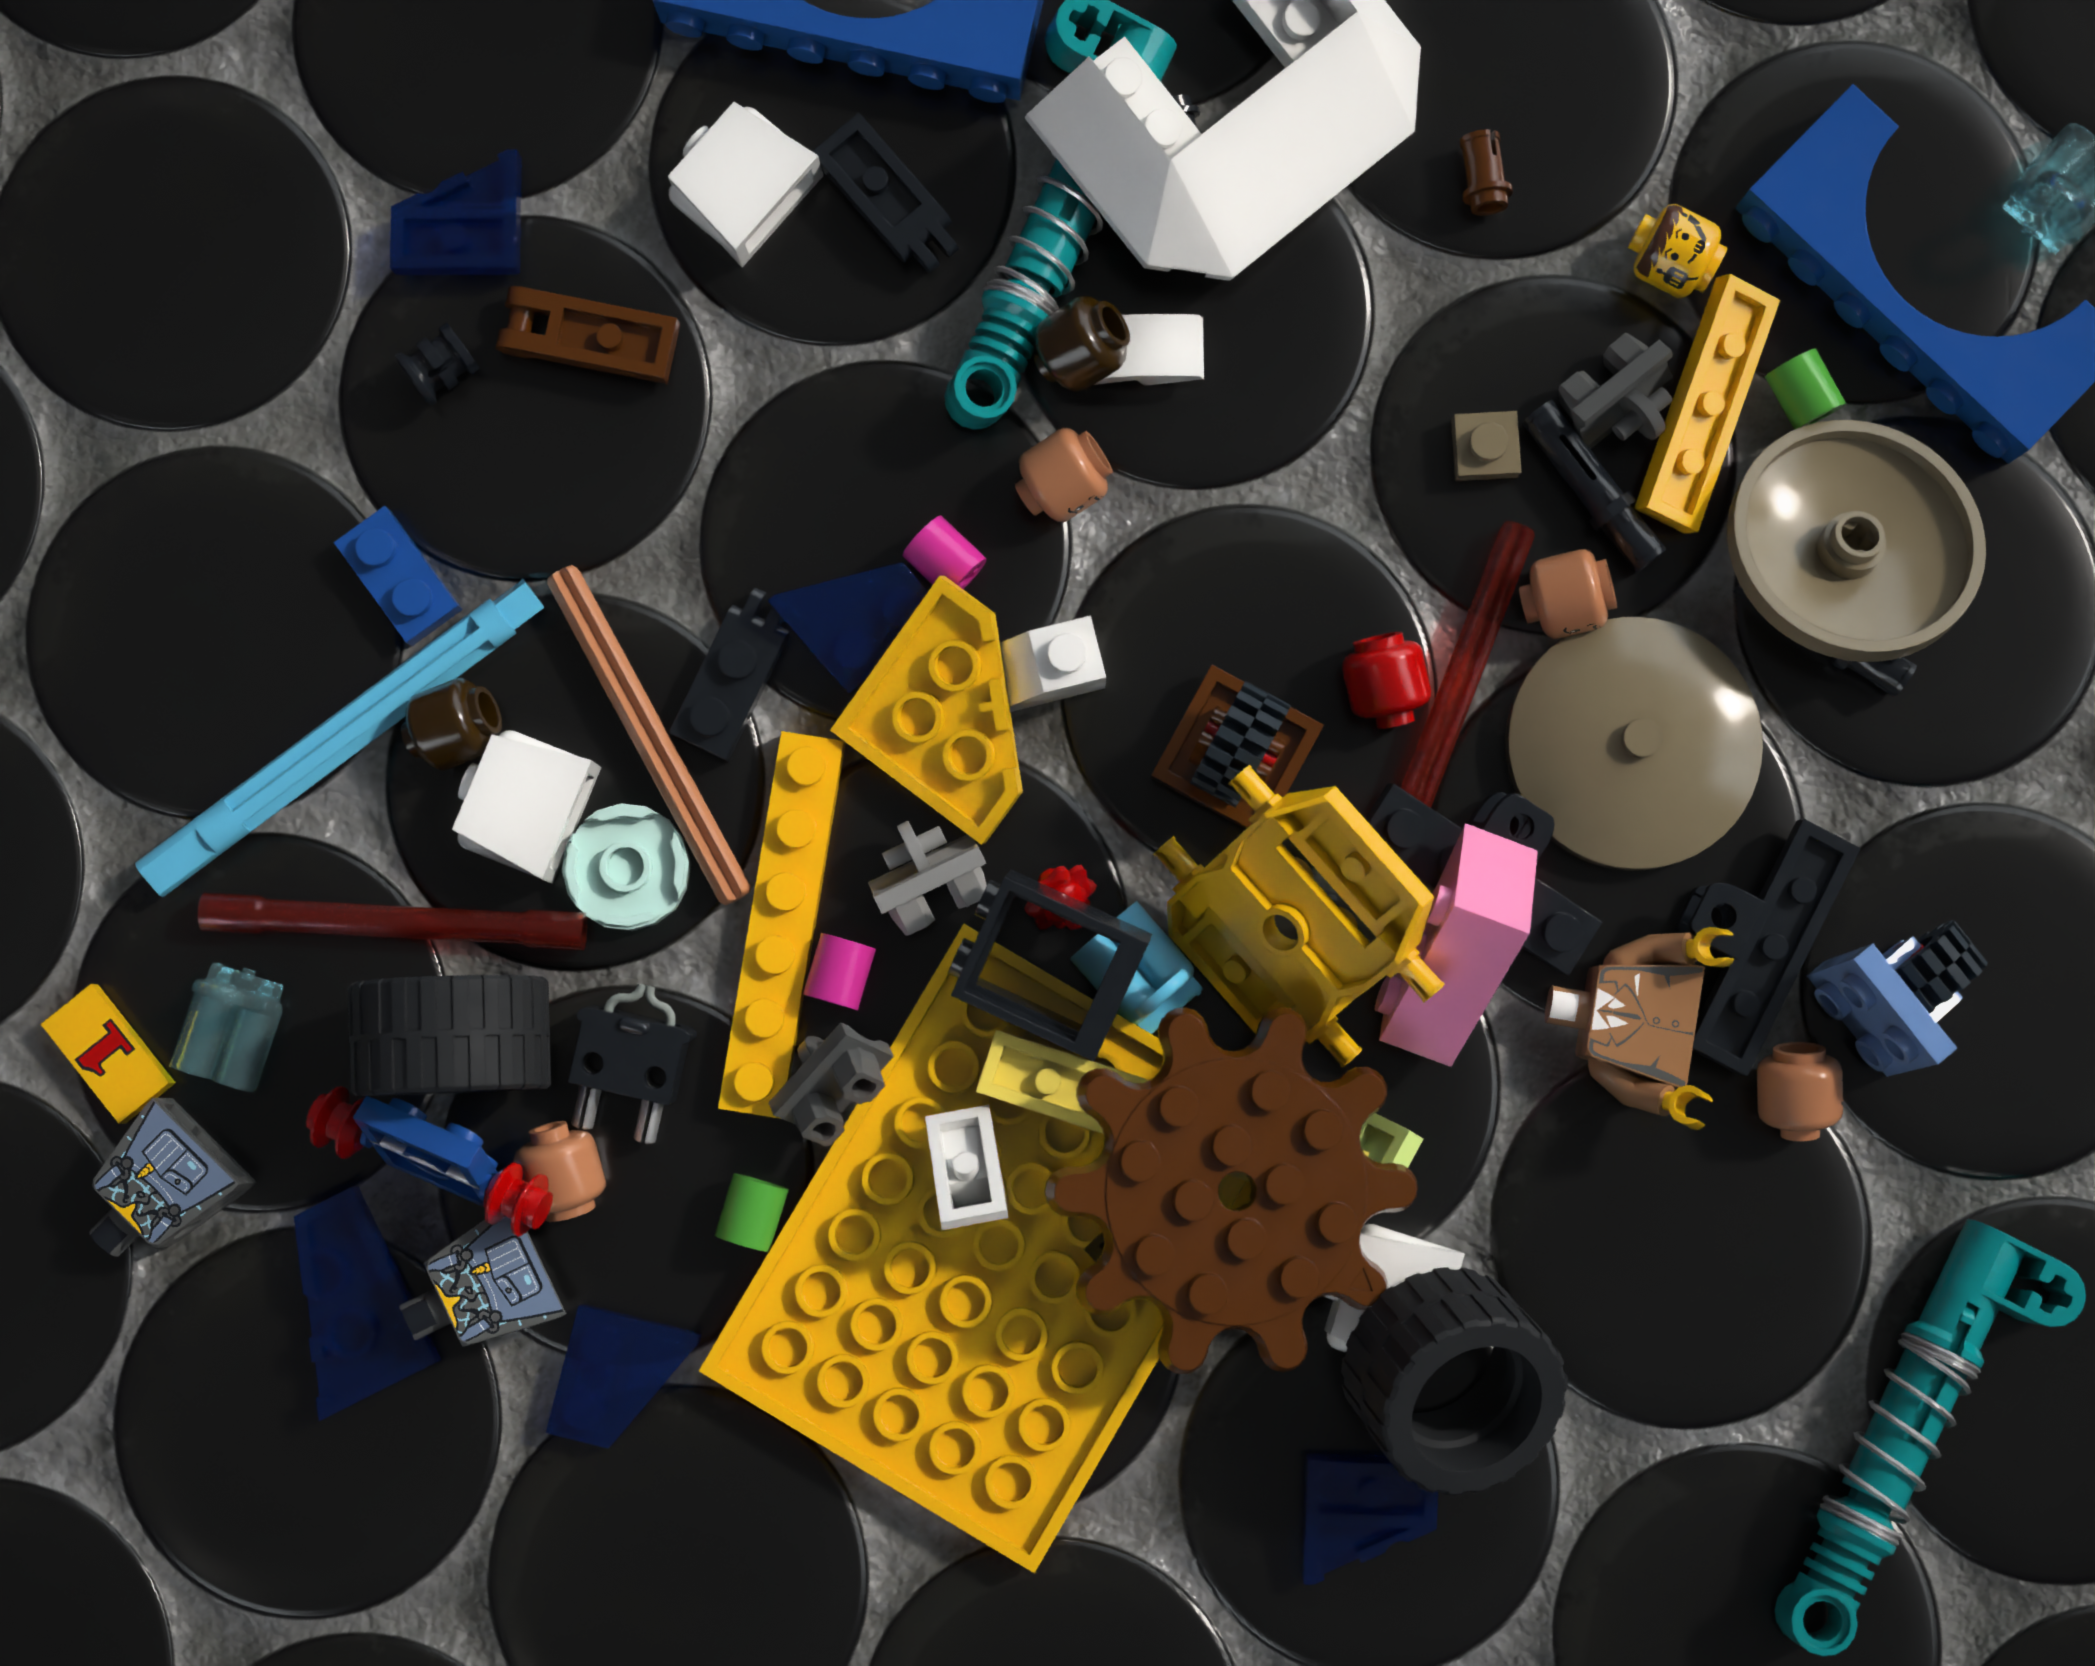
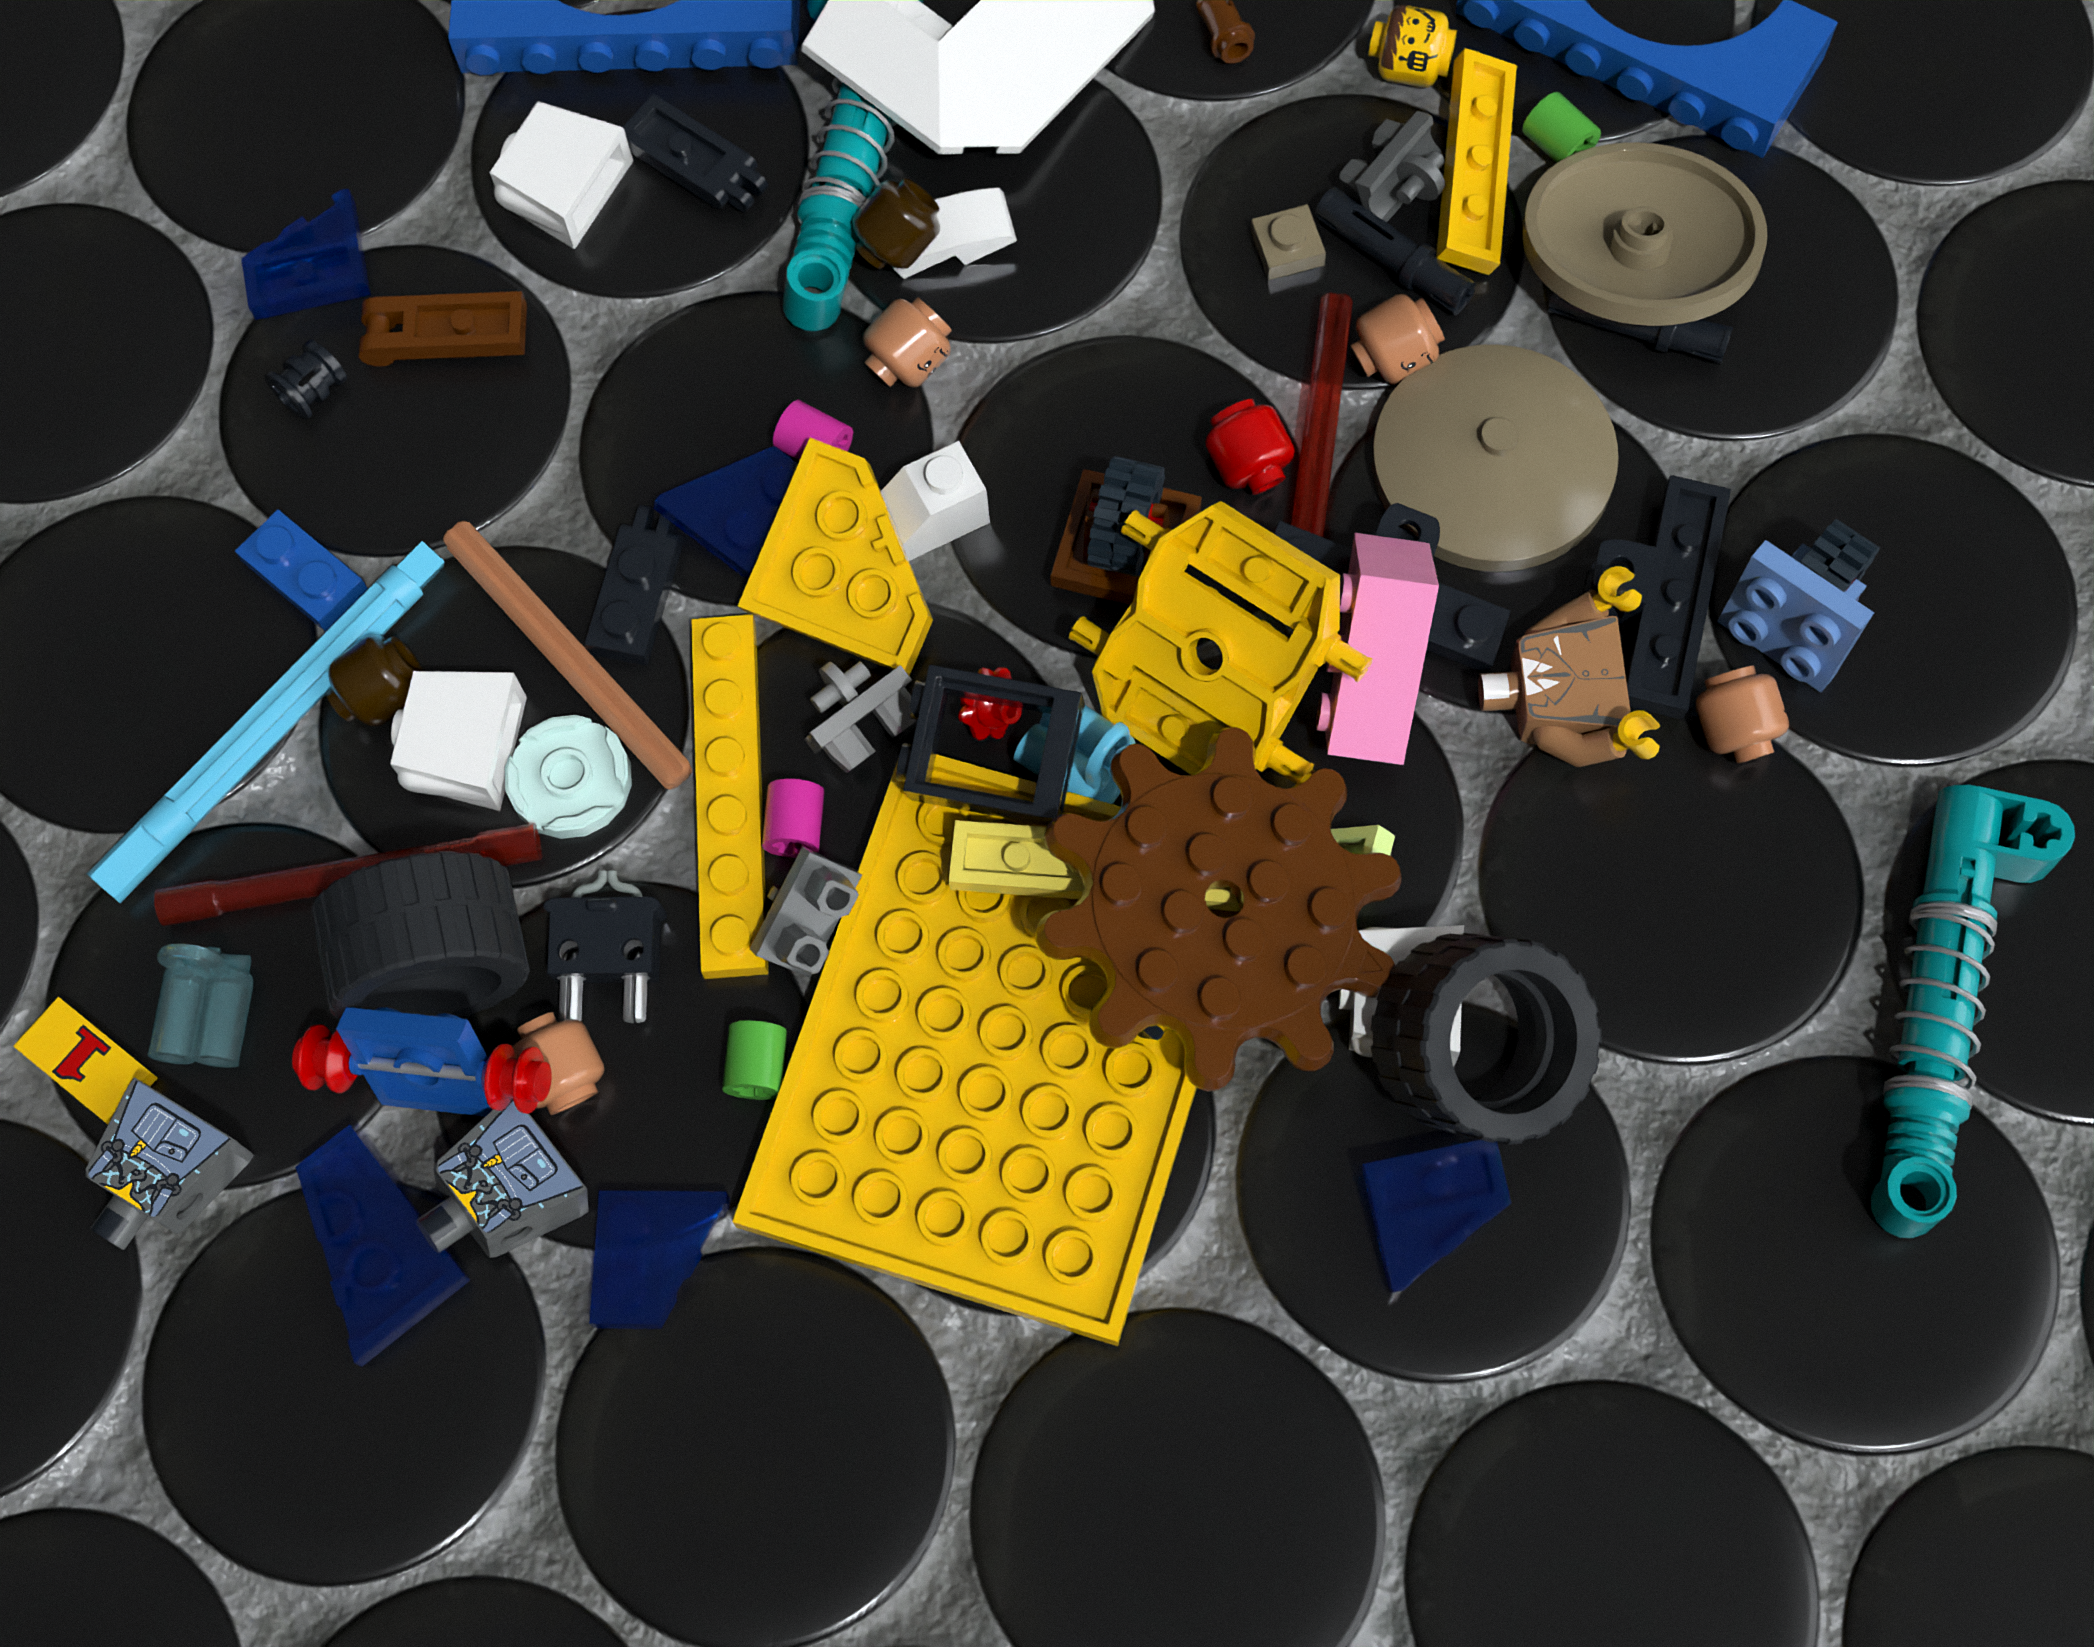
camera: 10 degrees left, 15 degrees down
white slope [925,1104,1008,1230] -> none

